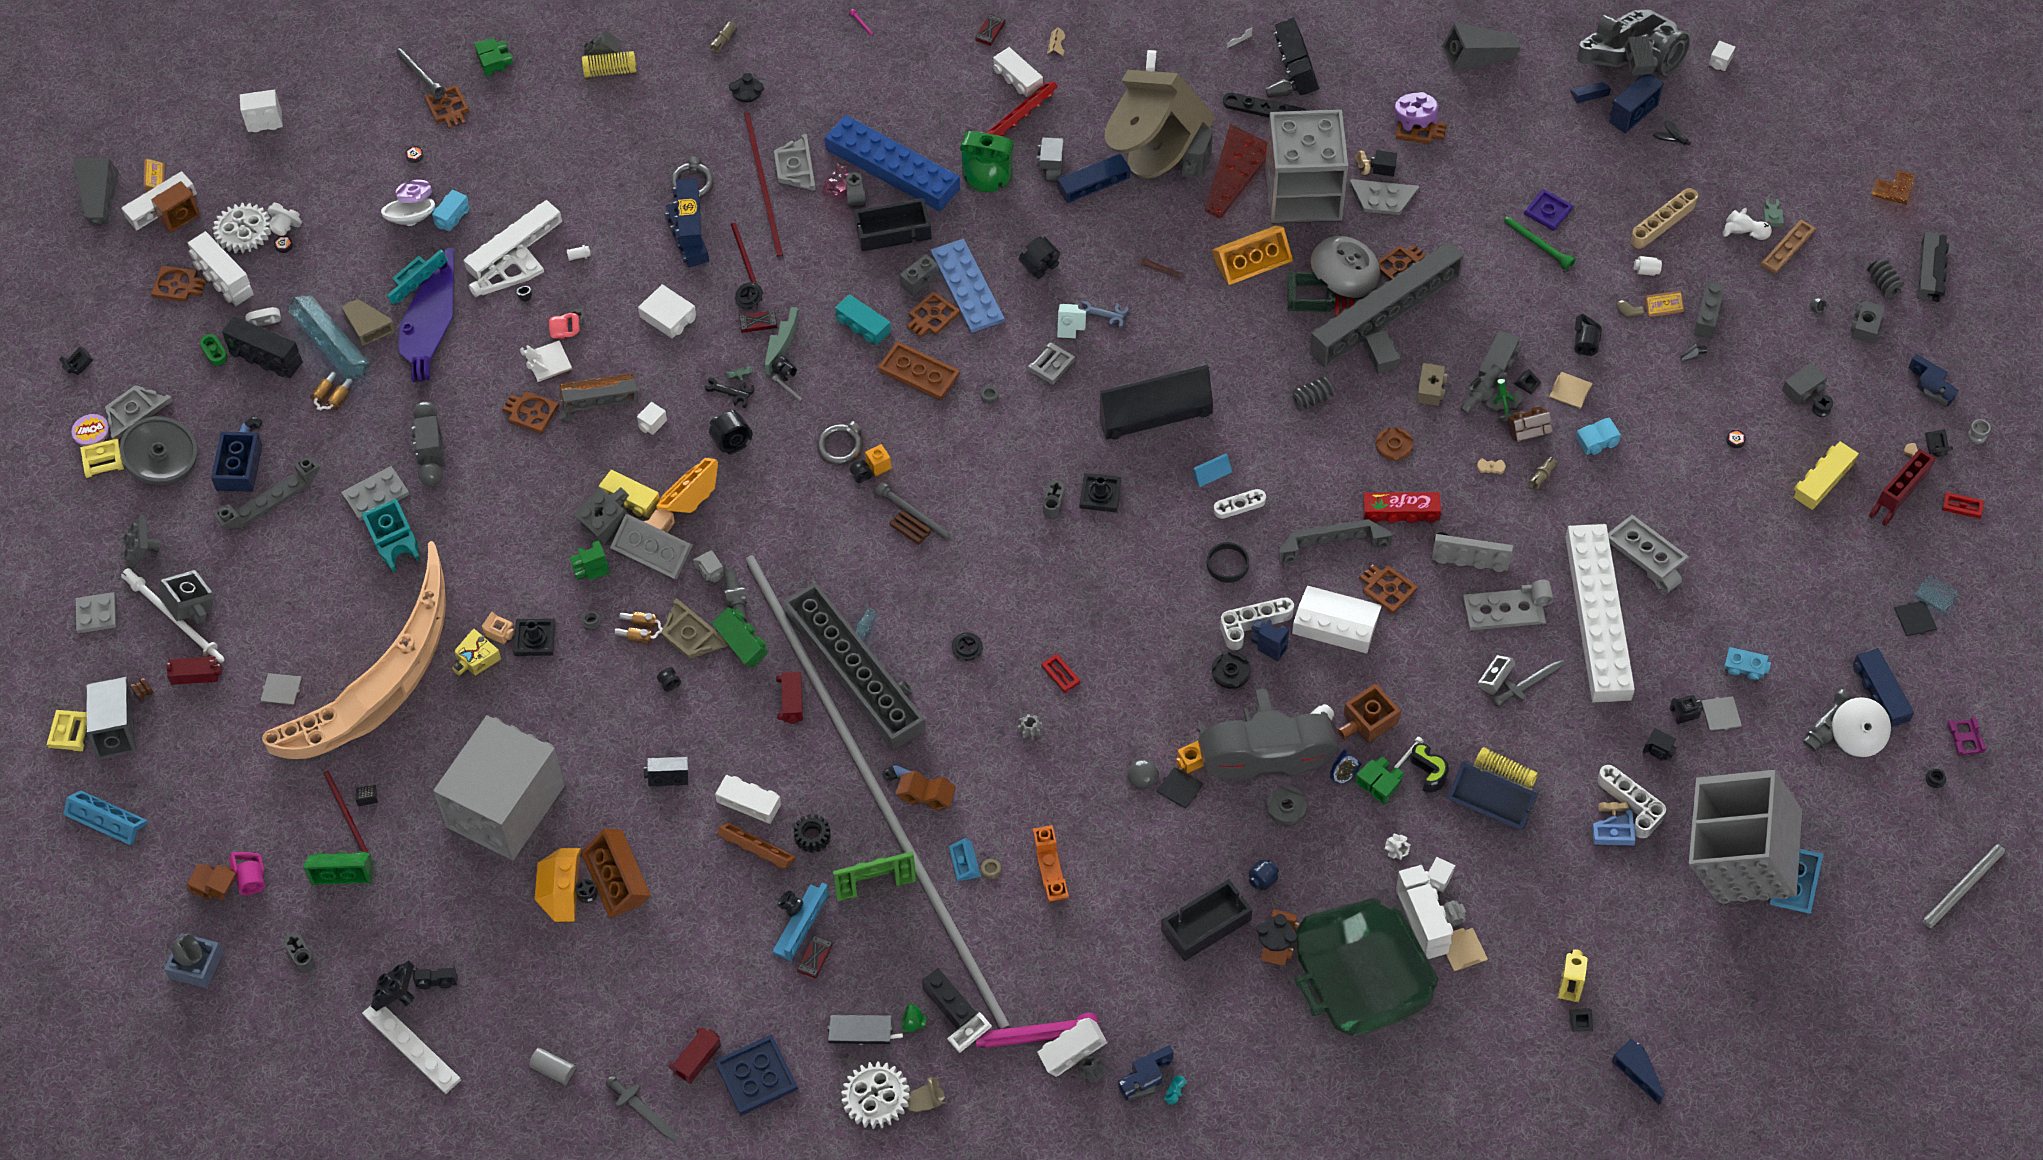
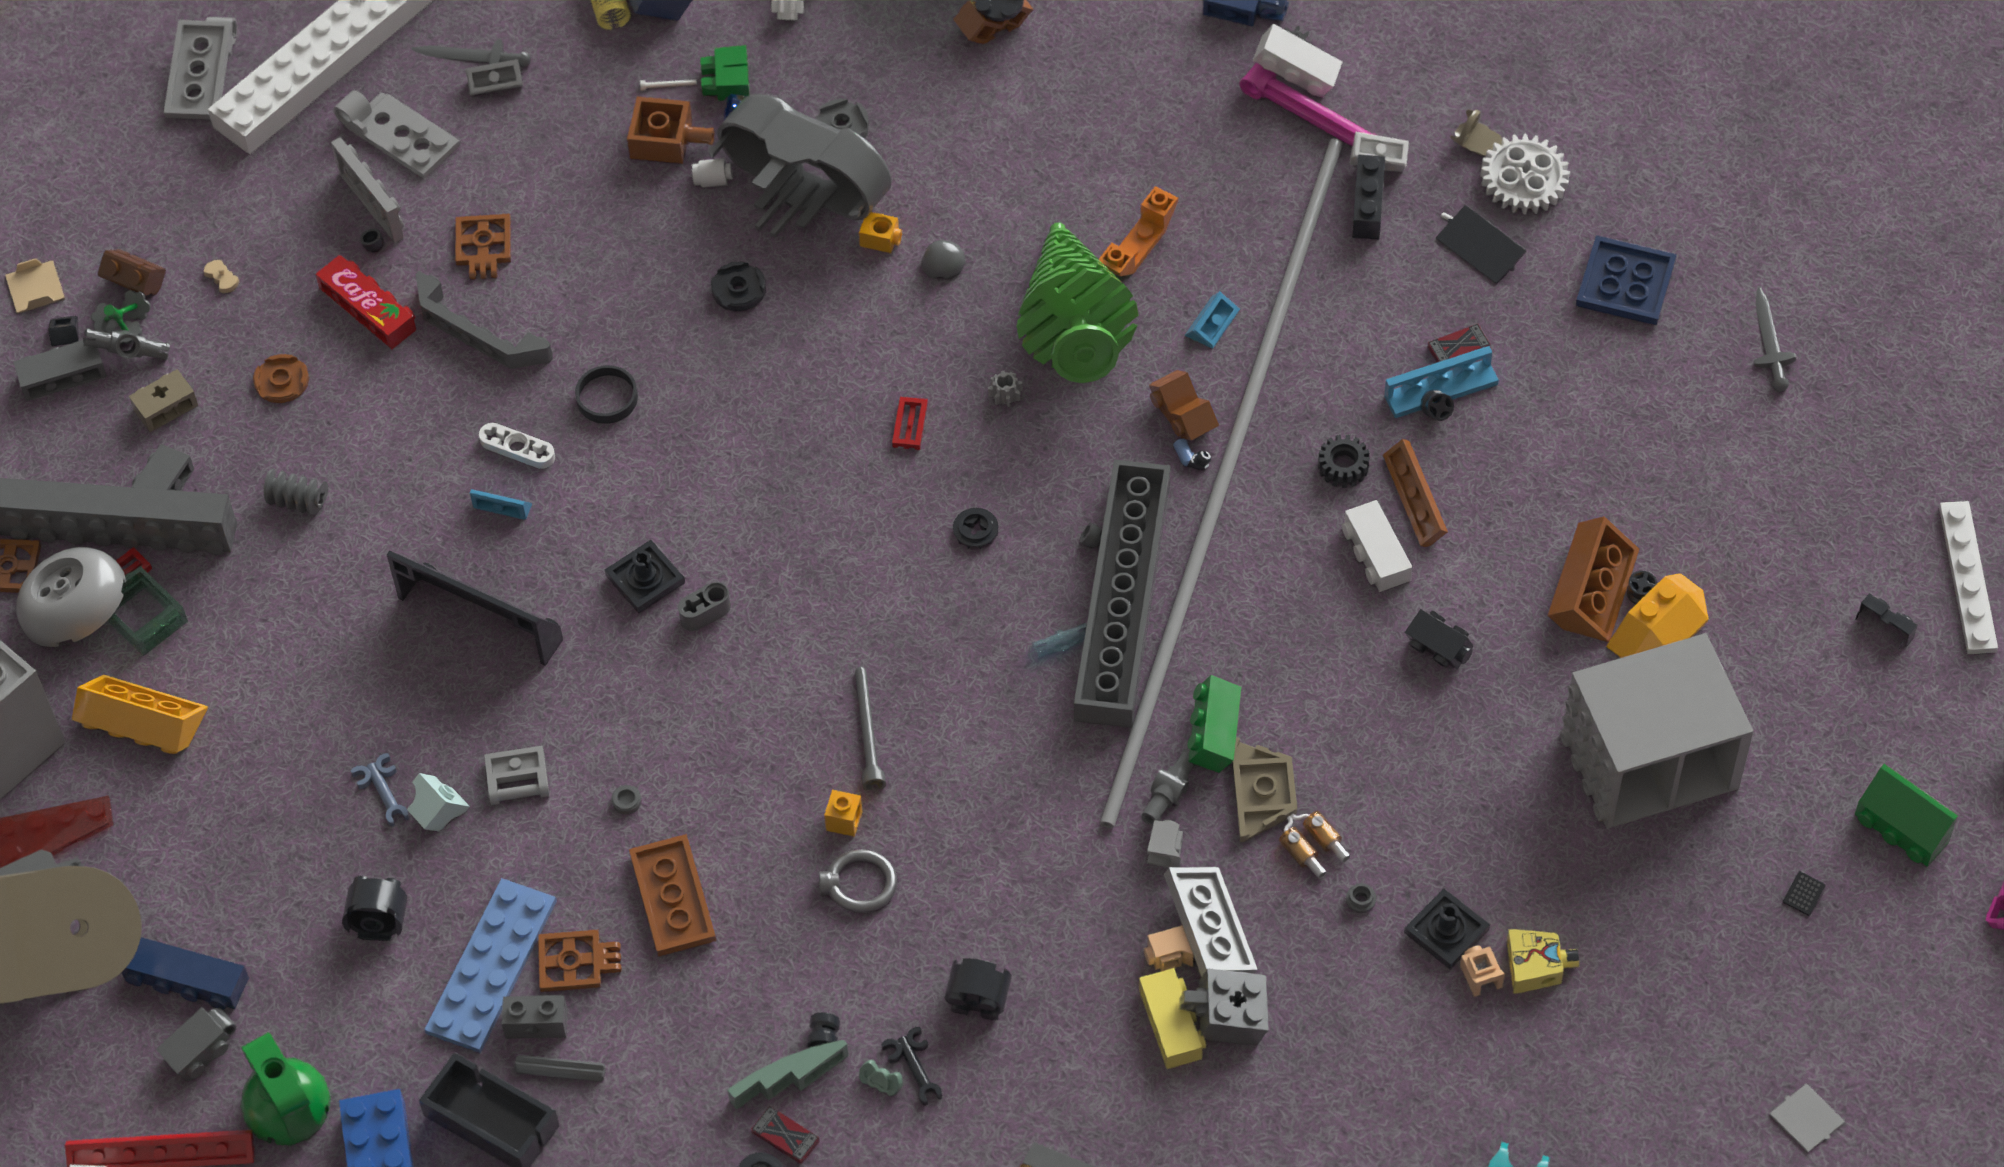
camera: 135 degrees left, 0 degrees up
light nougat beam [262,541,446,759] -> none
dark red axle [323,771,369,853] -> none
black plate [371,960,415,1011] -> none
light grey brick [529,1048,576,1085] -> none
green hips [569,541,610,580] -> none
white brick [637,402,667,435] -> none
light orange wedge [656,458,718,513] -> none
black wheel [657,667,681,692] -> none
dark red brick [668,1027,721,1084] -> none
light grey piece [772,374,802,401] -> none
dark red brick [776,671,803,724] -> none
bright green slope [833,851,916,901] -> none
teal brick [835,294,891,345] -> none
black wheel [850,460,873,483] -> none
reddish brown tile [889,510,931,545] -> none
green brick [901,1004,927,1033] -> none
dark tan tile [981,859,1001,879] -> none
dark orange piece [1136,258,1186,279] -> none
black piece [1156,767,1204,809] -> none
black piece [1161,879,1253,961] -> none
white beam [1220,598,1294,651] -> none
dark blue head [1249,860,1279,890] -> none
dark blue hips [1251,619,1289,662] -> none
white slope [1292,586,1382,653] -> none
black animal [1410,743,1449,793] -> none
dark tan pin [1528,457,1557,490] -> none
medium azure brick [1576,418,1621,455] -> none
none -> dark grey axle [515,1055,606,1081]
none -> bright green plant [1016,223,1139,383]

